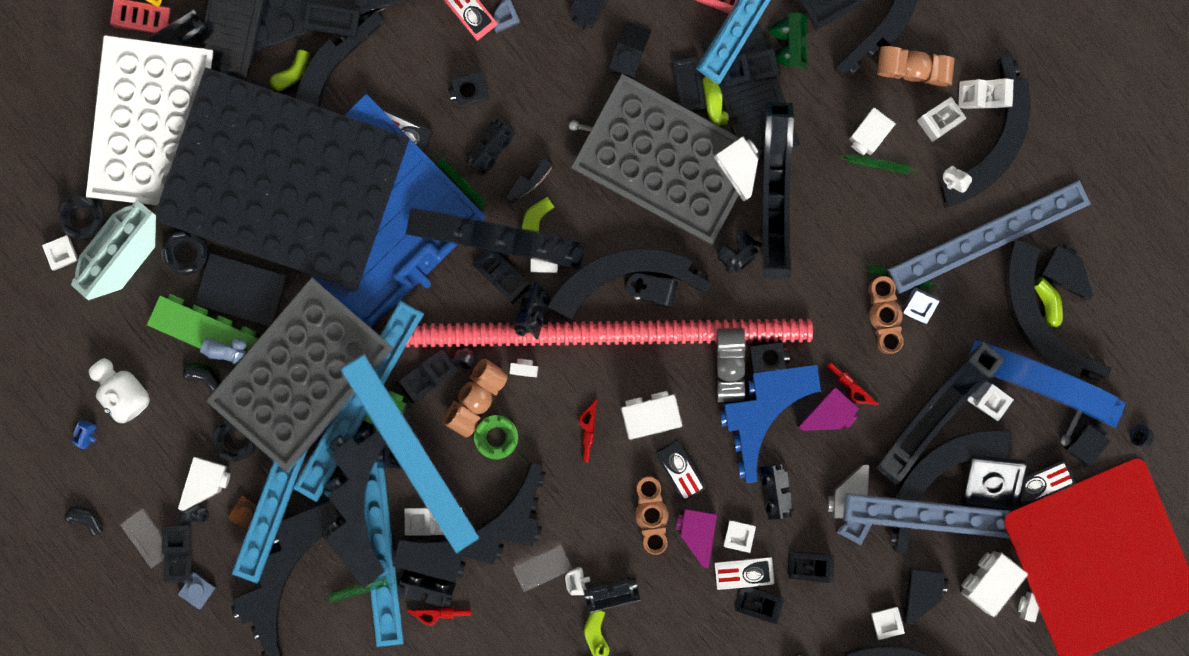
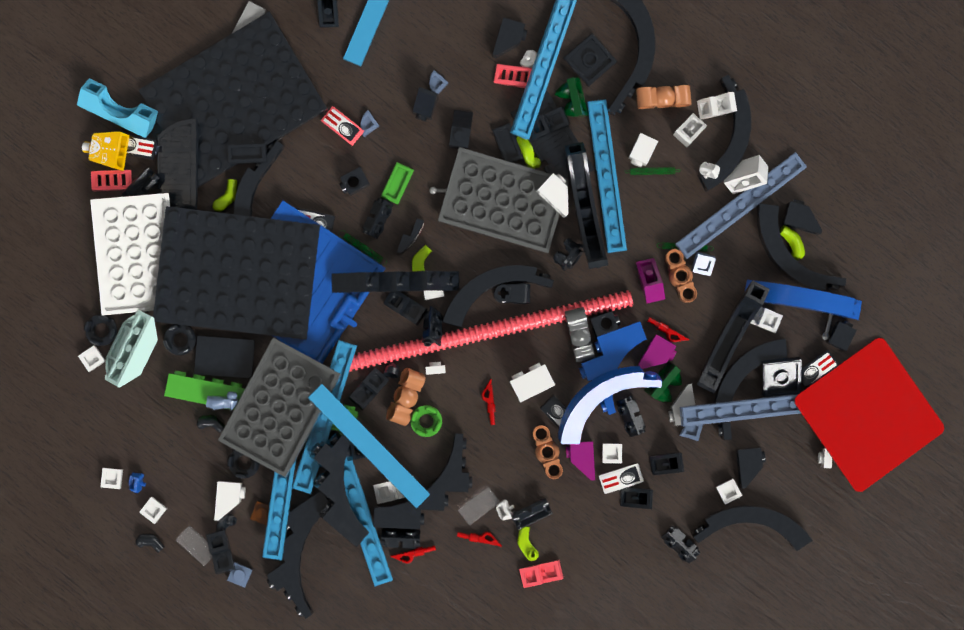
camera: 15 degrees left, 0 degrees up
white piece [89,358,150,423] -> none
green piece [323,574,395,604] -> none
white brick [960,551,1028,617] -> none
black hinge [1130,425,1154,448] -> none
none -> white plate [101,468,123,489]
none -> white plate [140,497,167,524]
none -> bright green tile [381,162,414,205]
none -> red hand [457,532,502,547]
none -> arch [558,366,662,444]
none -> dark azure tile [587,99,627,253]
none -> magenta slope [636,258,665,304]
none -> dark green tile [644,361,682,402]
none -> white slope [724,155,768,194]

